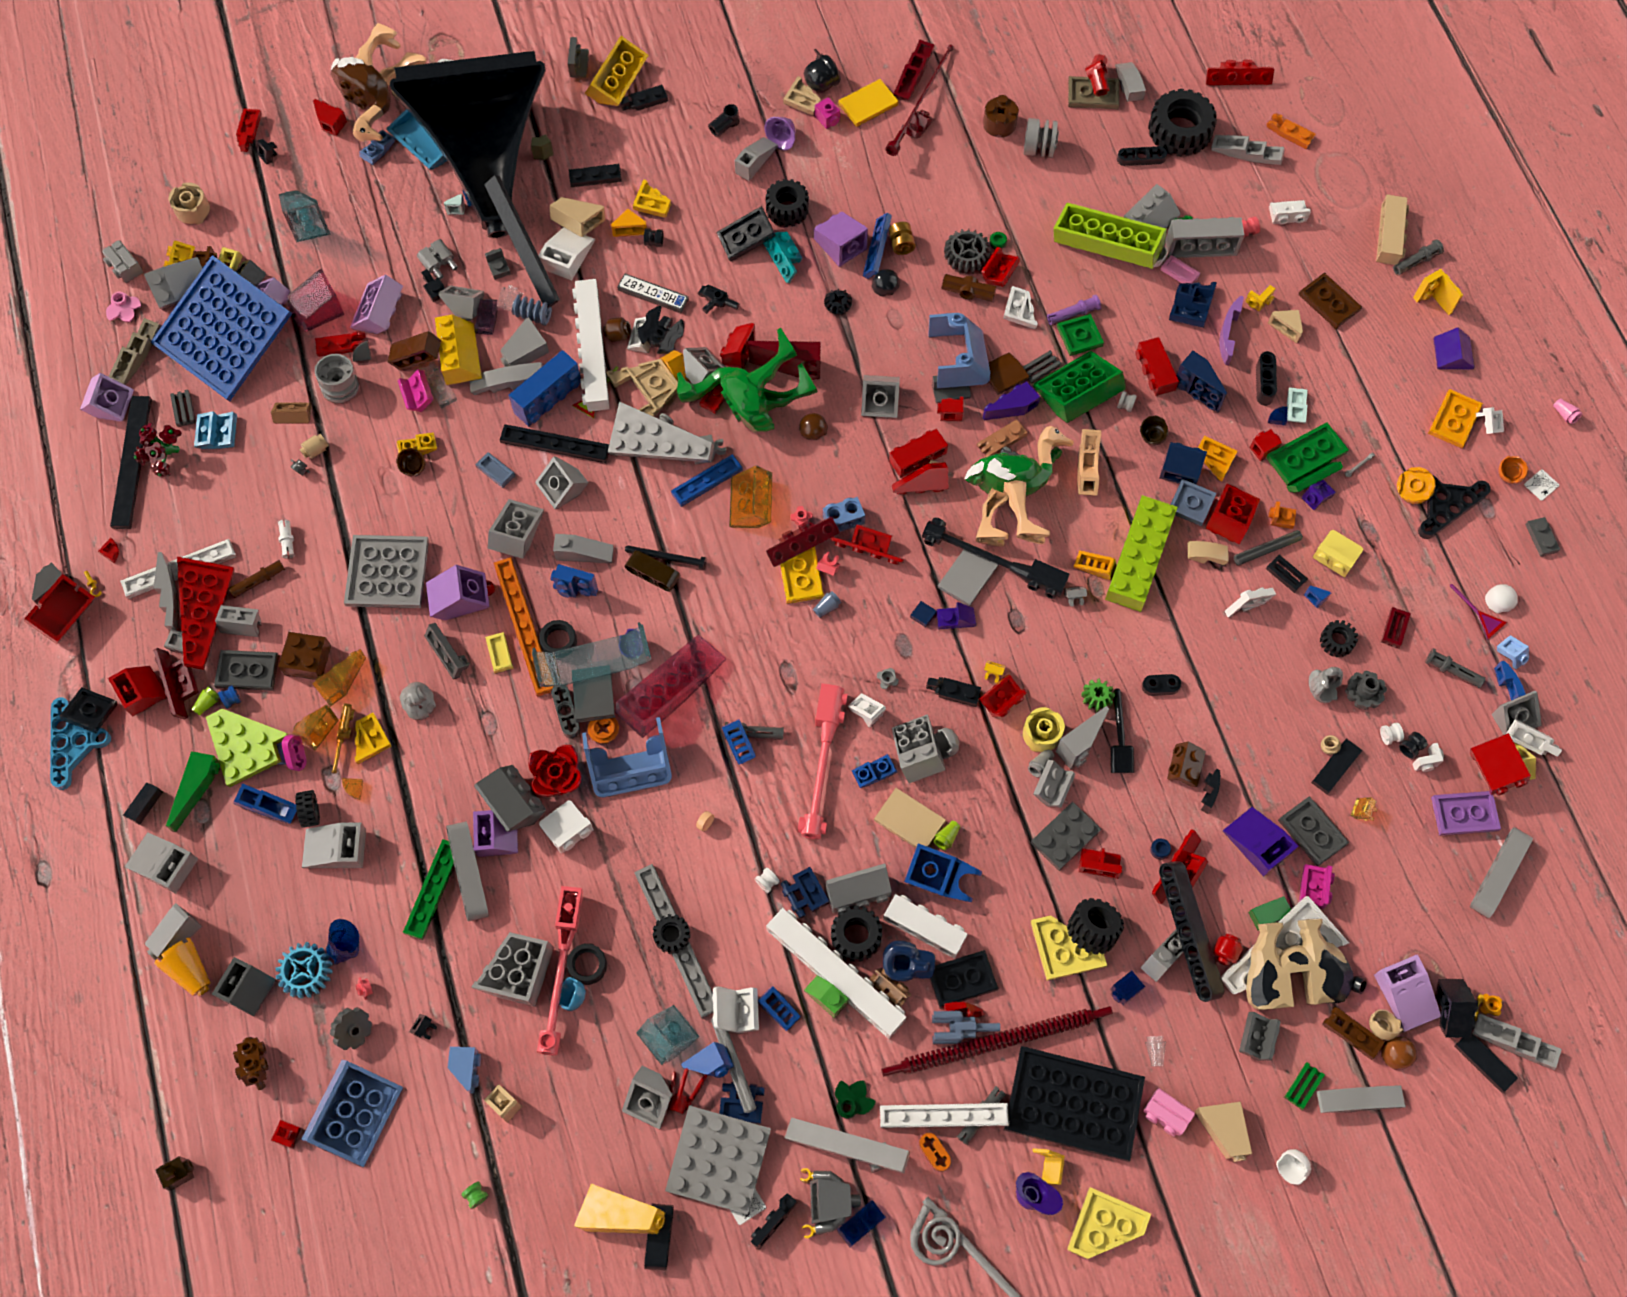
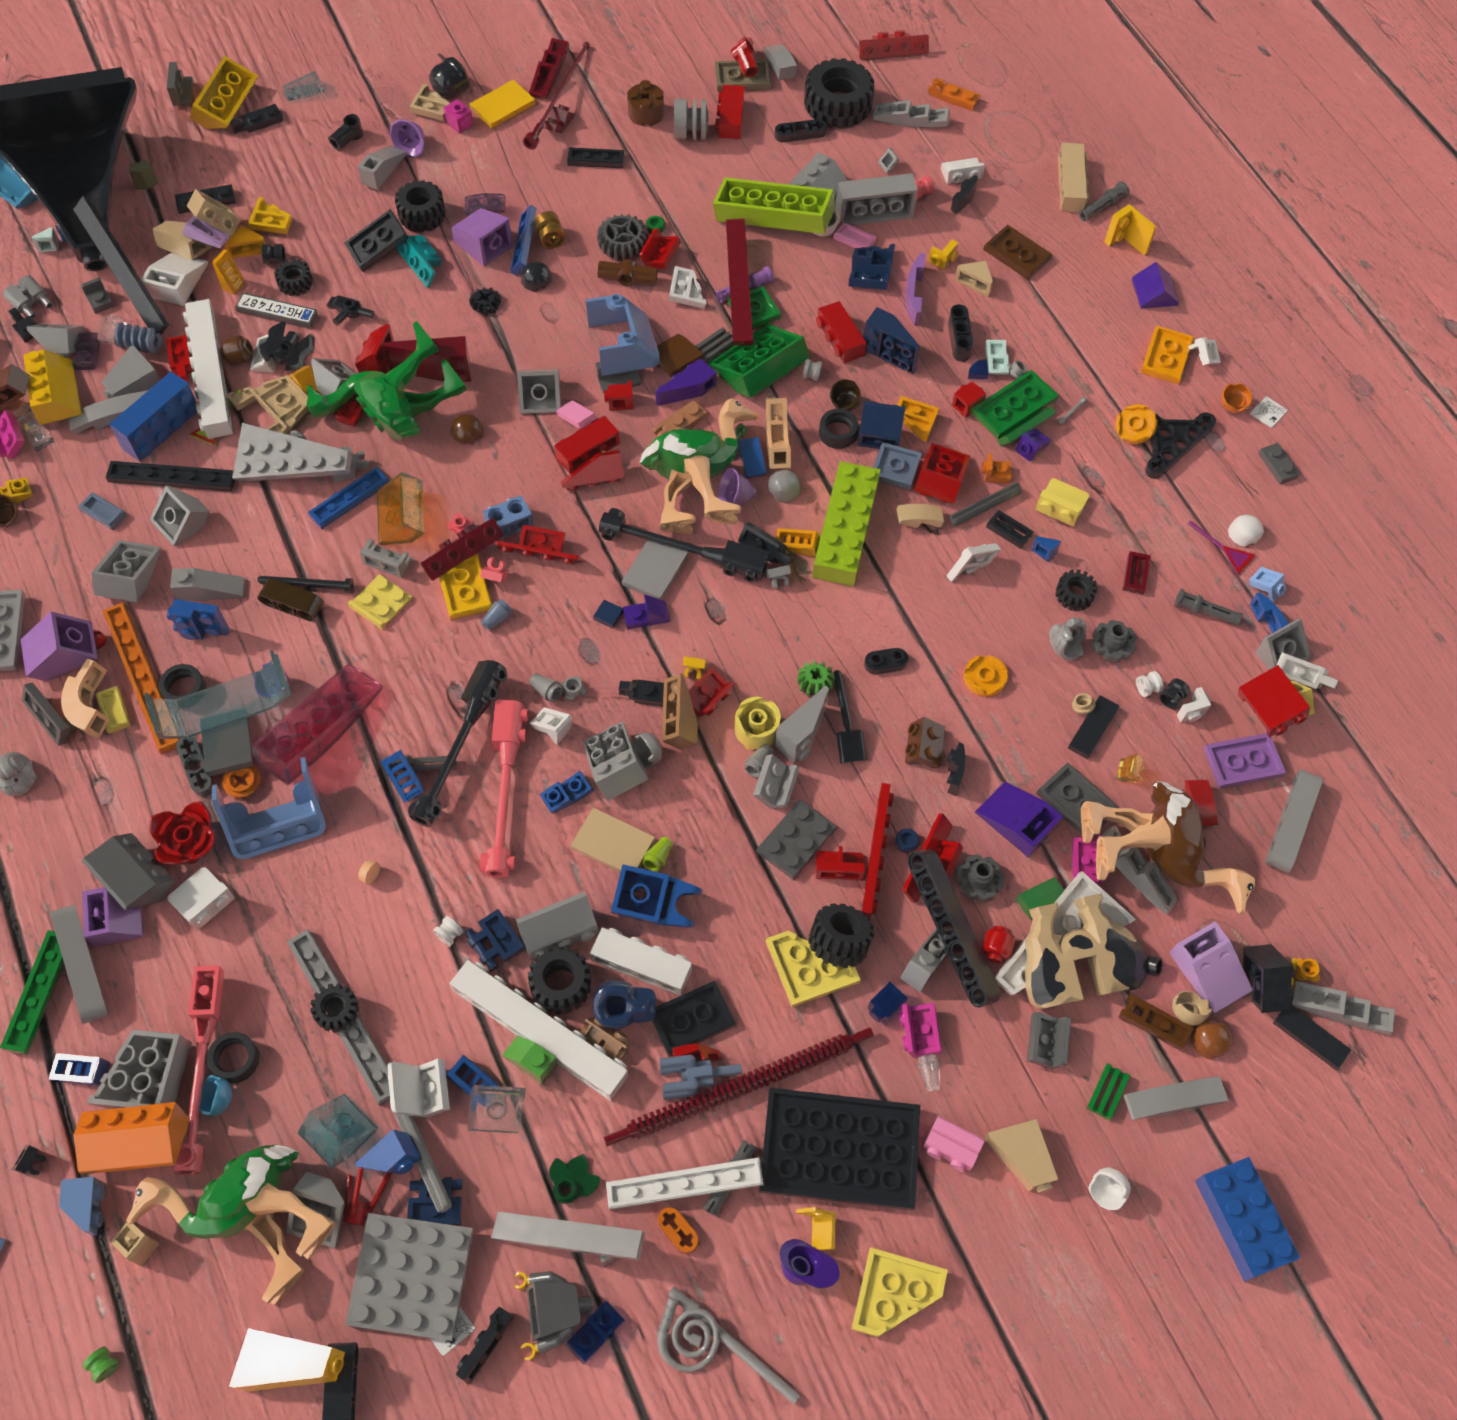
camera: 10 degrees left, 5 degrees down
bright pink cone [1553,398,1582,424] -> none
none -> slope [49,1054,110,1086]
none -> light nougat arch [61,659,110,739]
none -> orange slope [73,1102,190,1175]
none -> animal [126,1145,337,1306]
none -> red hinge [166,335,192,383]
none -> lavender slope [182,215,230,248]
none -> tan window [187,189,241,236]
none -> light orange slope [212,249,245,295]
none -> black tyre [274,259,313,296]
none -> clear light blue slope [283,71,325,101]
none -> light yellow piece [348,574,412,630]
none -> light grey hinge [360,539,412,578]
none -> black bar [408,660,507,827]
none -> clear purple slope [464,193,505,216]
none -> clear slope [467,1085,526,1133]
none -> light grey cone [529,673,563,702]
none -> bright pink tile [556,400,596,429]
none -> black tile [567,147,624,169]
none -> medium nougat slope [662,673,698,750]
none -> red brick [715,85,745,139]
none -> medium lavender hat [718,468,756,506]
none -> dark red tile [726,219,753,346]
none -> blue slope [737,437,767,478]
none -> black hinge [738,522,796,565]
none -> light grey hair [768,469,800,502]
none -> black tyre [819,409,858,449]
none -> red plate [861,783,894,918]
none -> light grey slope [878,147,900,174]
none -> dark pink bracket [899,1003,943,1058]
none -> black slope [951,175,978,214]
none -> dark grey plant [955,854,1005,903]
none -> light orange tile [963,655,1008,697]
none -> light grey plate [1007,360,1028,379]
none -> animal [1081,781,1255,914]
none -> light grey slope [1101,826,1178,913]
none -> red slope [1185,780,1218,826]
none -> blue brick [1195,1157,1301,1282]

